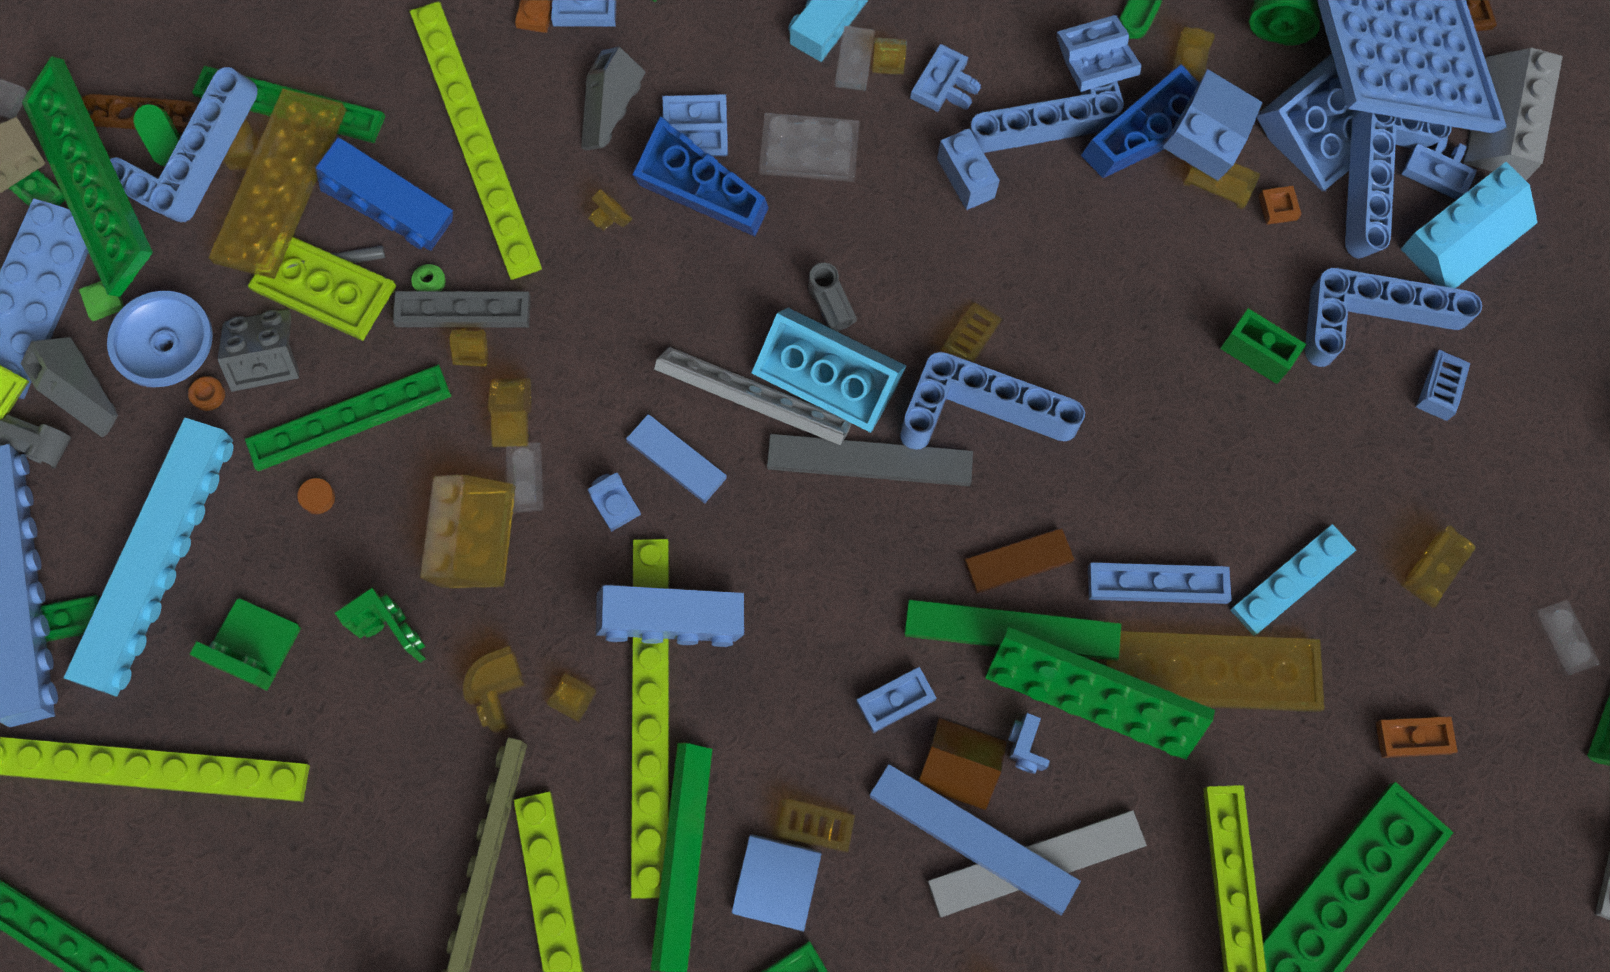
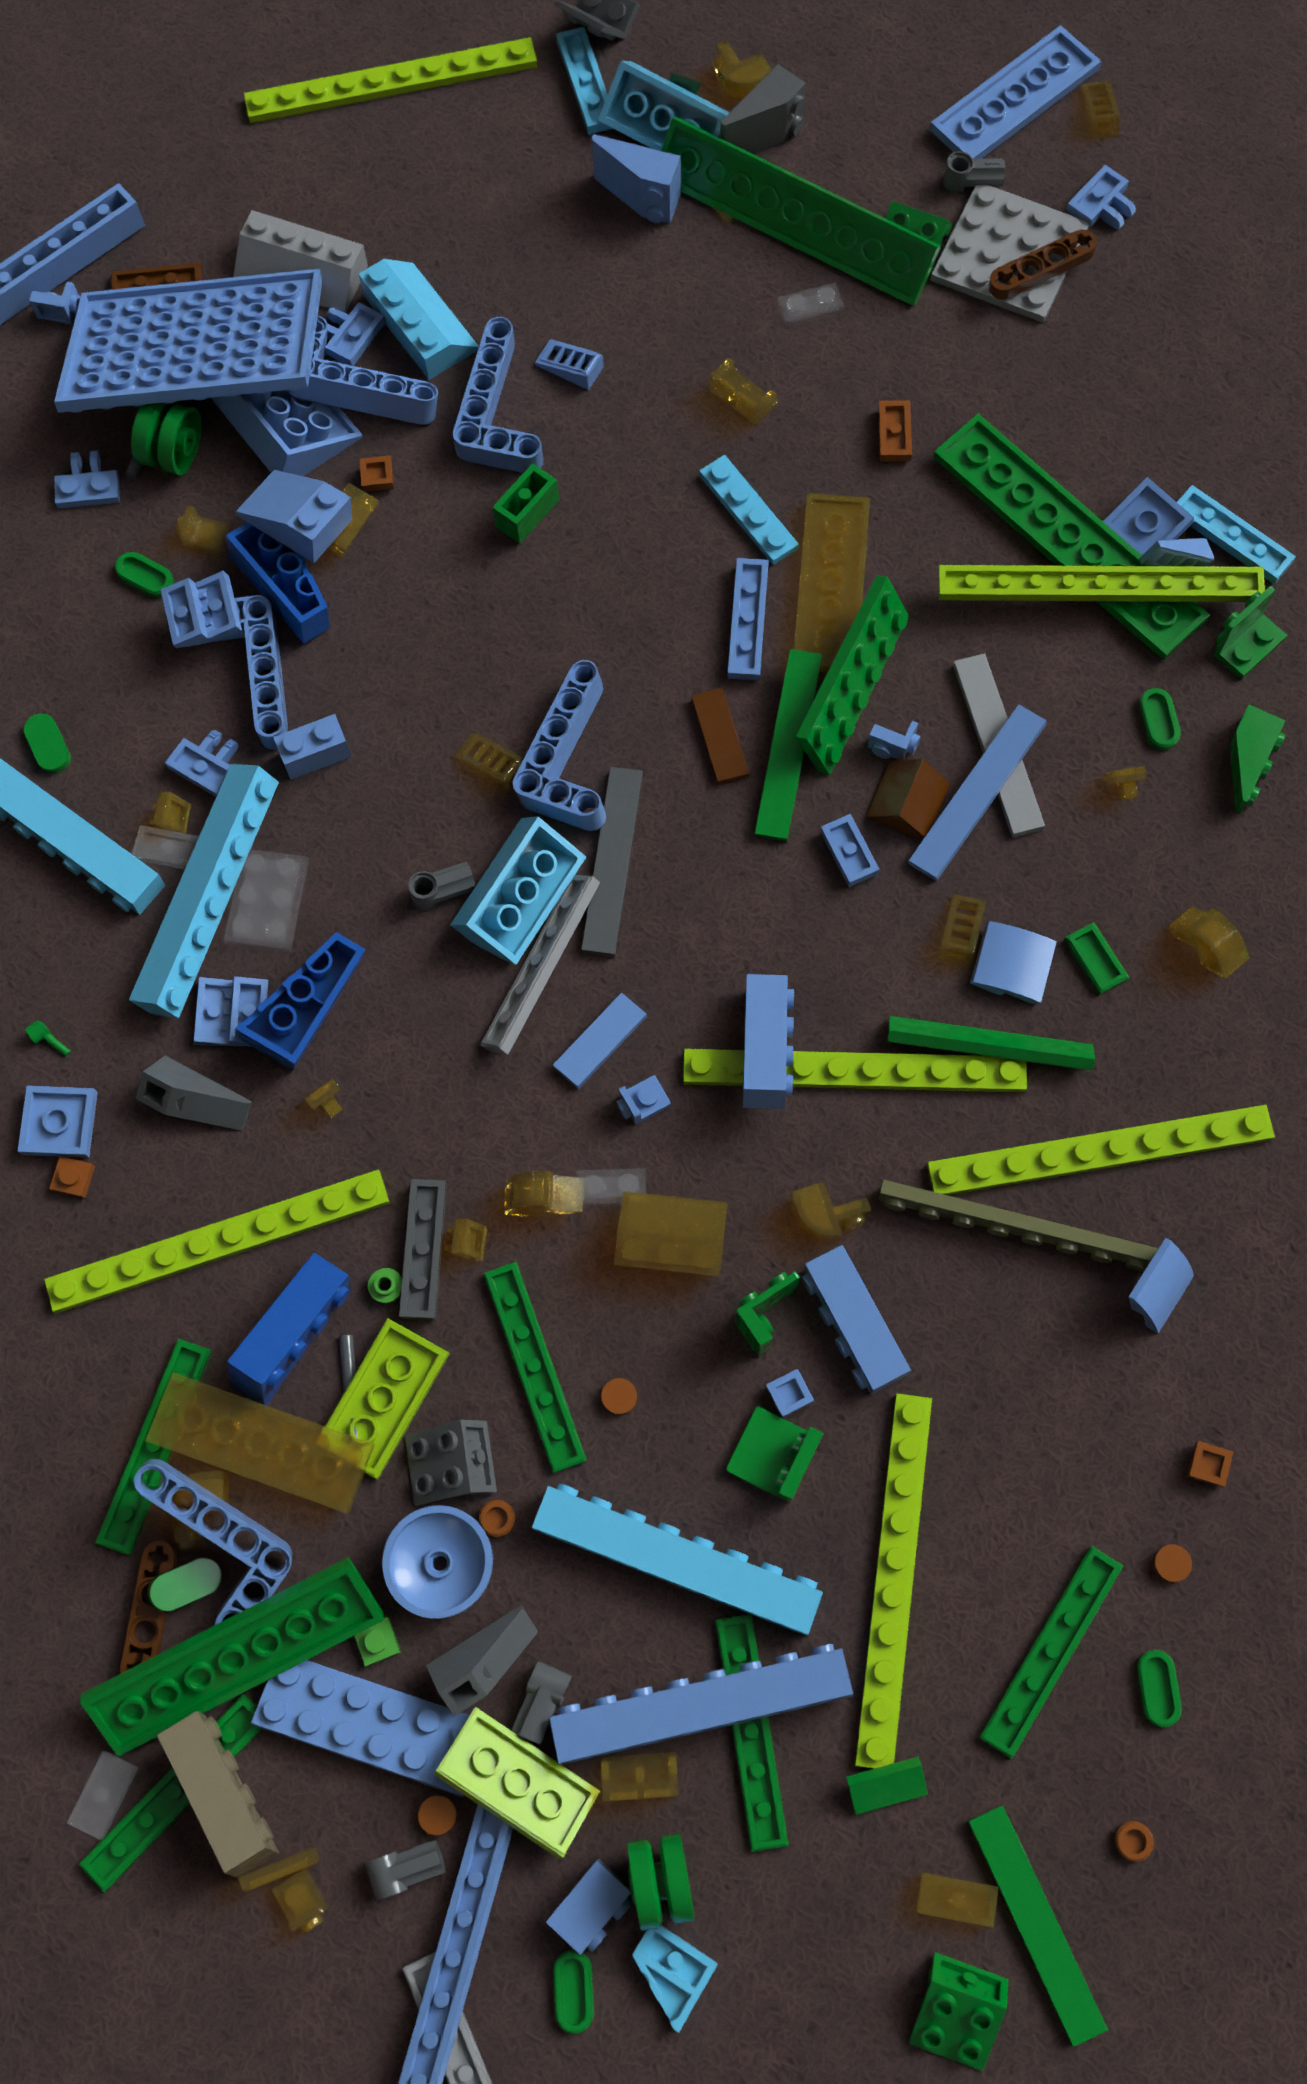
camera: 80 degrees left, 0 degrees up
clear yellow tile [547,673,597,723] -> none
none -> medium azure brick [129,764,279,1018]
none -> medium blue plate [766,1369,814,1418]
none -> medium blue brick [801,1245,911,1395]

